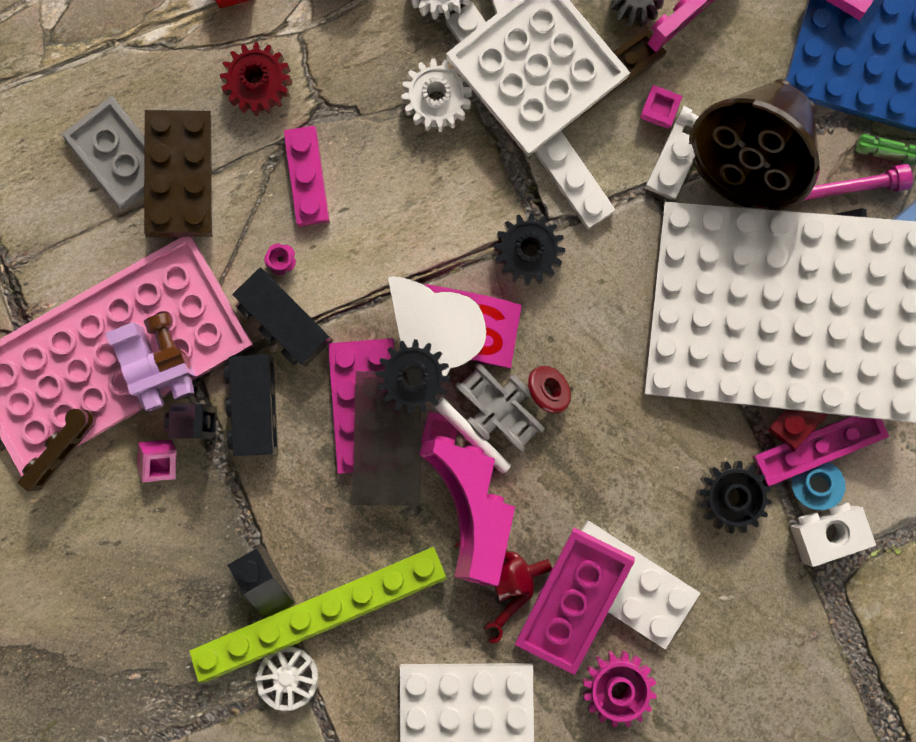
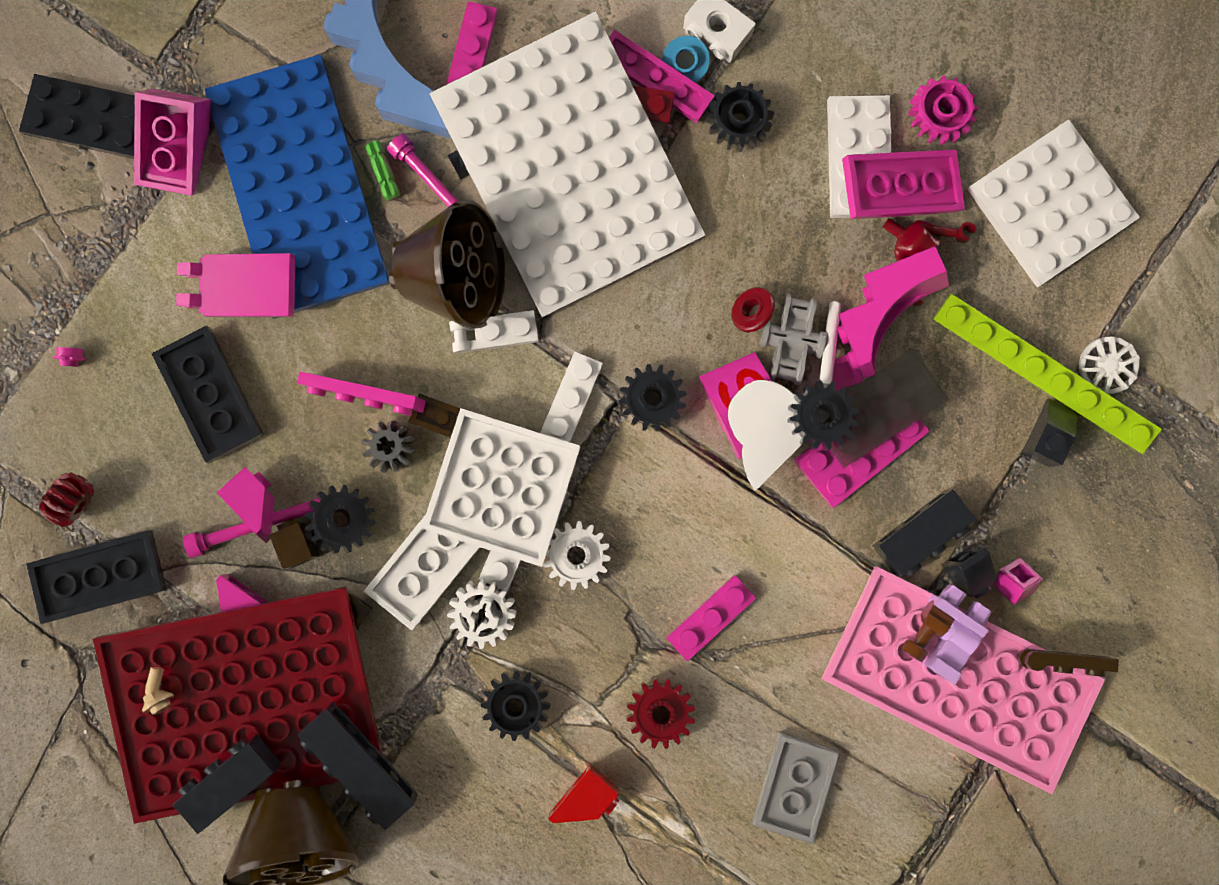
camera: 125 degrees left, 0 degrees up
dark brown plate [144,110,213,237] -> none
black brick [232,267,333,367] -> none
dark pink plate [264,243,296,275] -> none
dark pink plate [639,85,683,129] -> none

